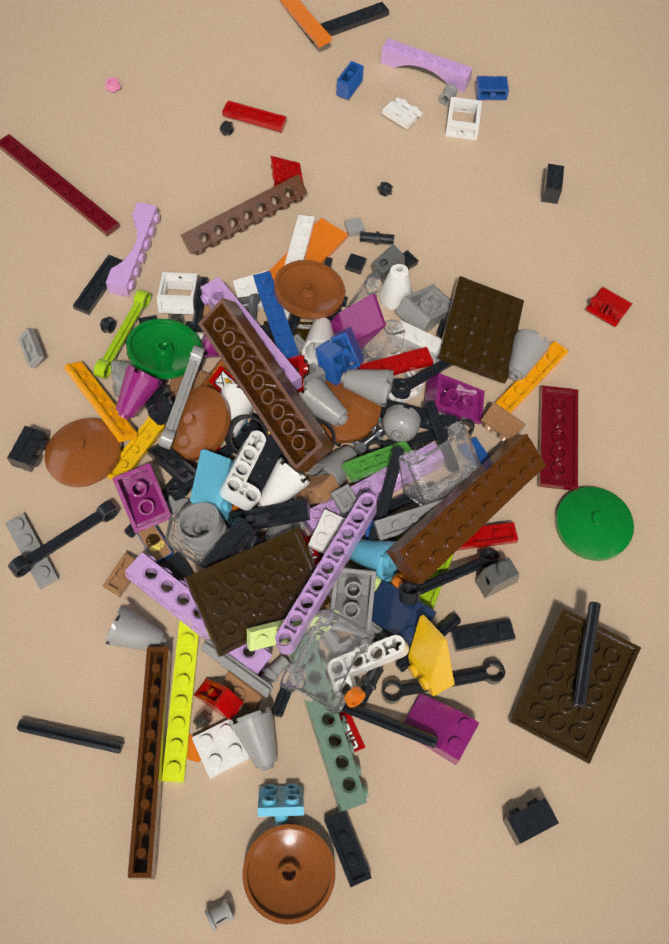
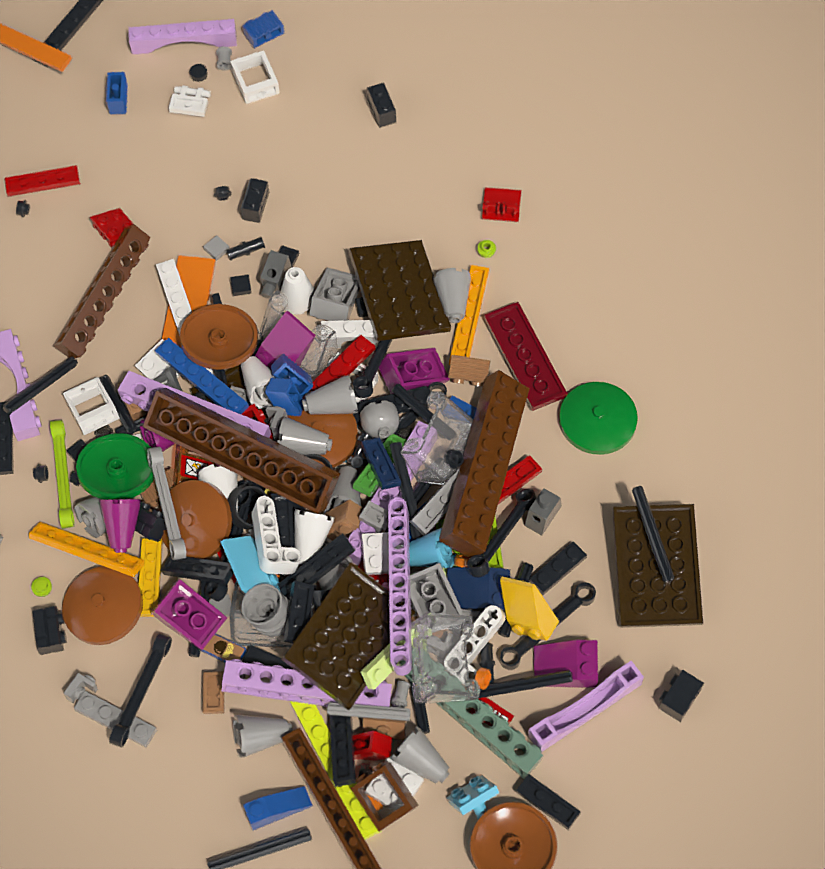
camera: 25 degrees left, 0 degrees up
none -> black axle [3,356,78,414]
none -> lime plate [31,577,52,597]
none -> light grey bracket [64,673,98,704]
none -> black tile [189,64,208,82]
none -> black brick [241,178,270,223]
none -> blue slope [243,786,313,831]
none -> black plate [330,715,356,787]
none -> reddish brown window [351,762,418,832]
none -> dark blue tile [361,437,401,490]
none -> black plate [445,449,464,469]
none -> lime plate [477,240,496,258]
none -> lavender arch [528,661,644,753]

